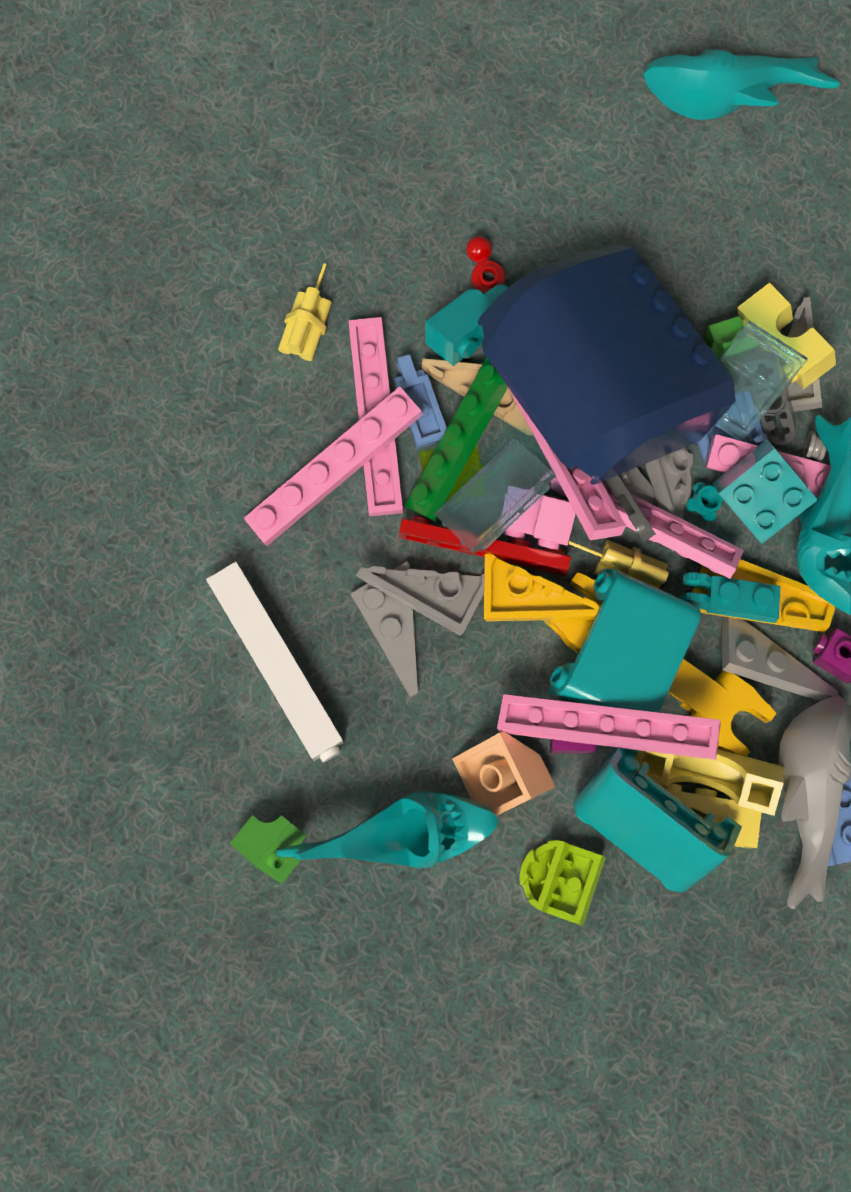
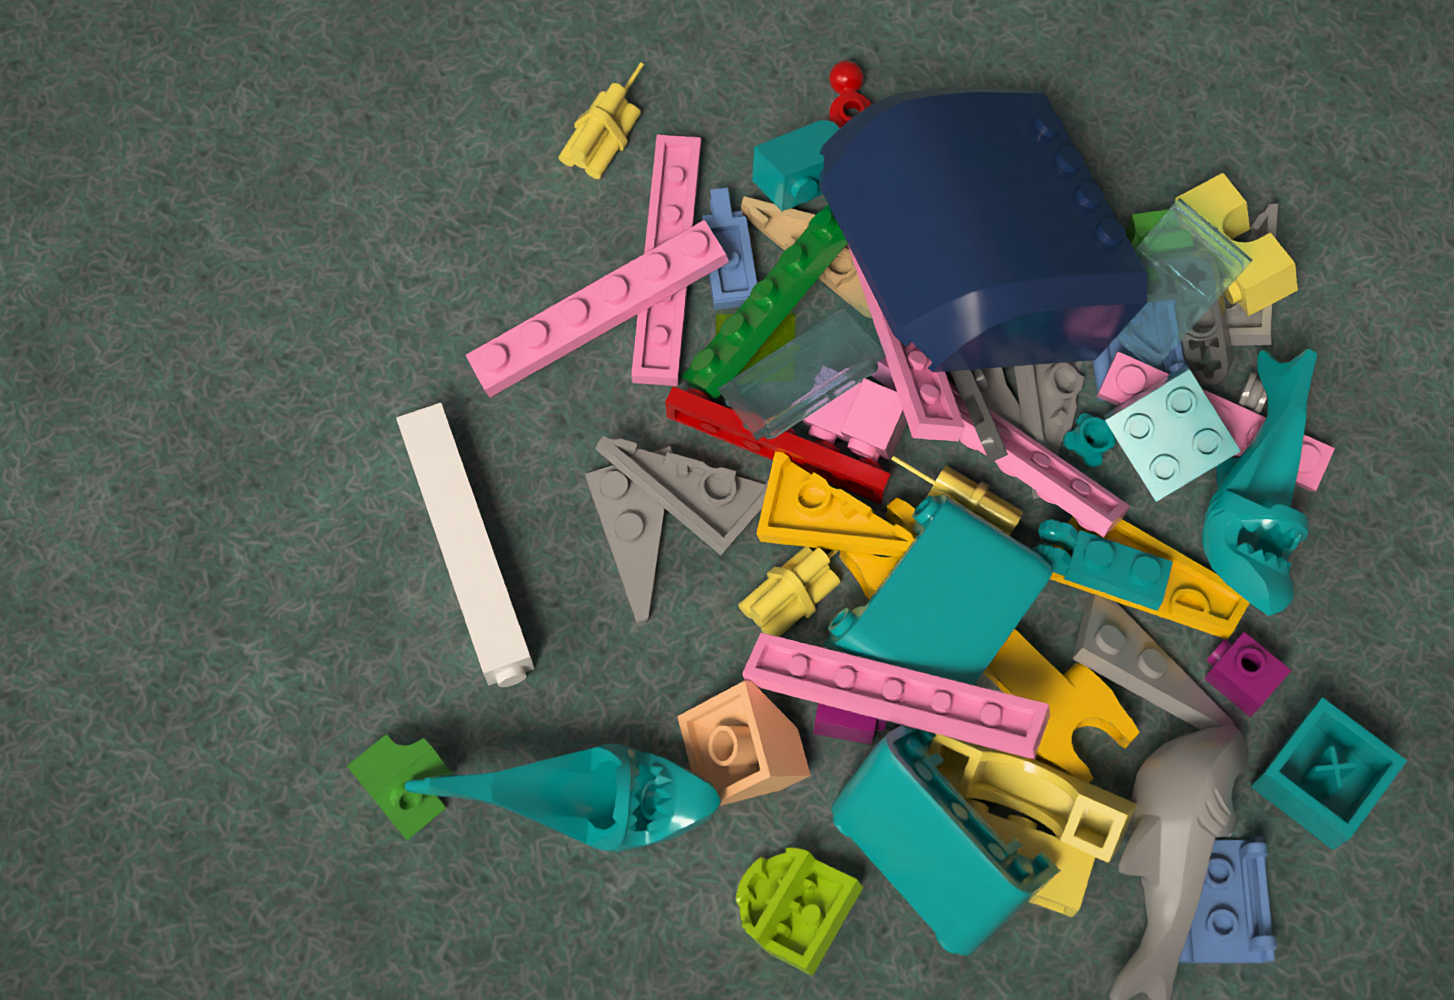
camera: 15 degrees right, 10 degrees down
none -> light yellow piece [738,547,841,637]

